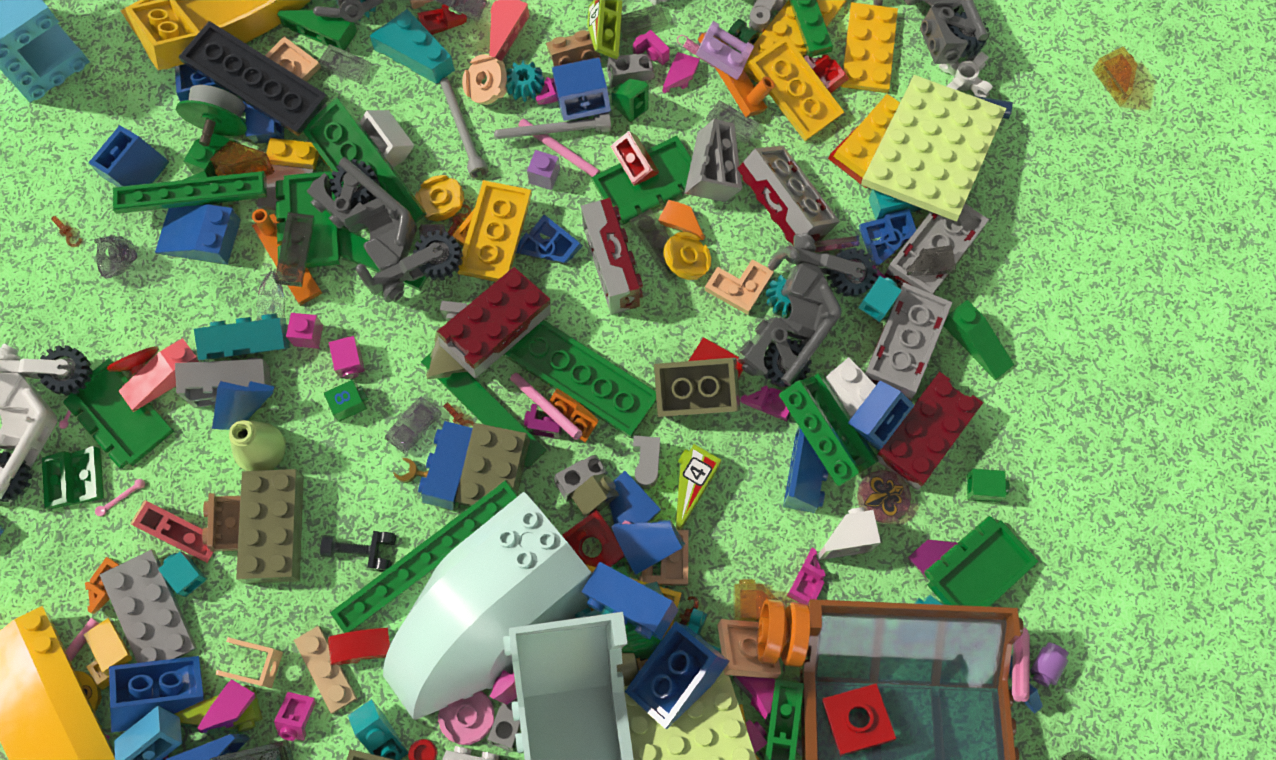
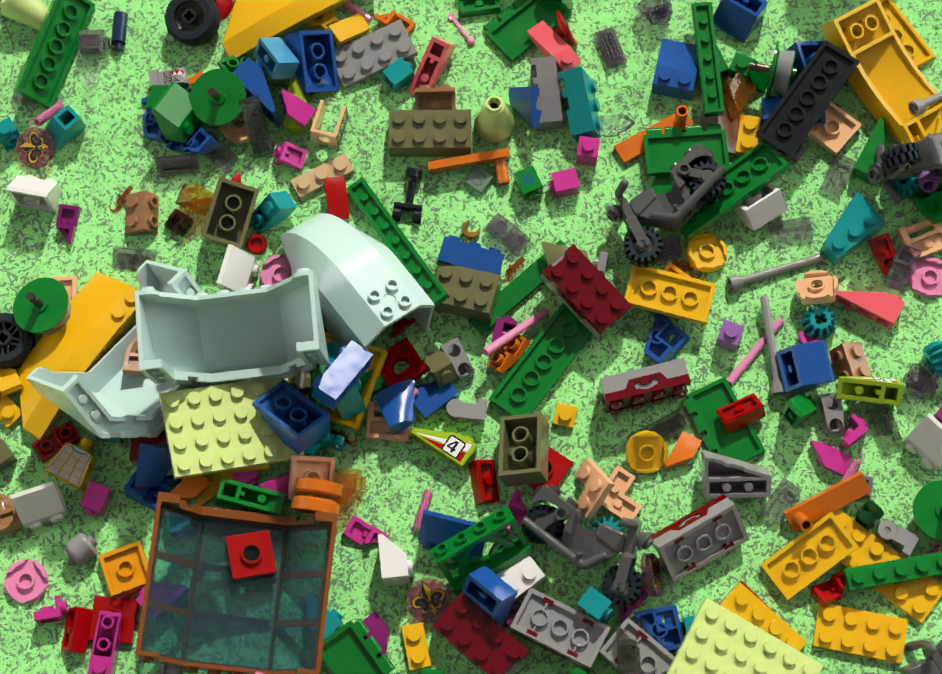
camera: 95 degrees right, 0 degrees up
clear smoke plate [275,212,315,287] -> none
lavender plate [696,21,754,80] -> none
none -> yellow plate [401,622,432,671]
none -> bright pink piece [413,484,433,536]
none -> orange piece [427,148,510,185]
none -> sand green tile [465,166,493,195]
none -> red slope [469,460,500,505]
none -> yellow plate [552,403,578,429]
none -> light nougat plate [575,458,615,519]
none -> tile [594,27,627,69]
none -> tile [767,217,813,244]

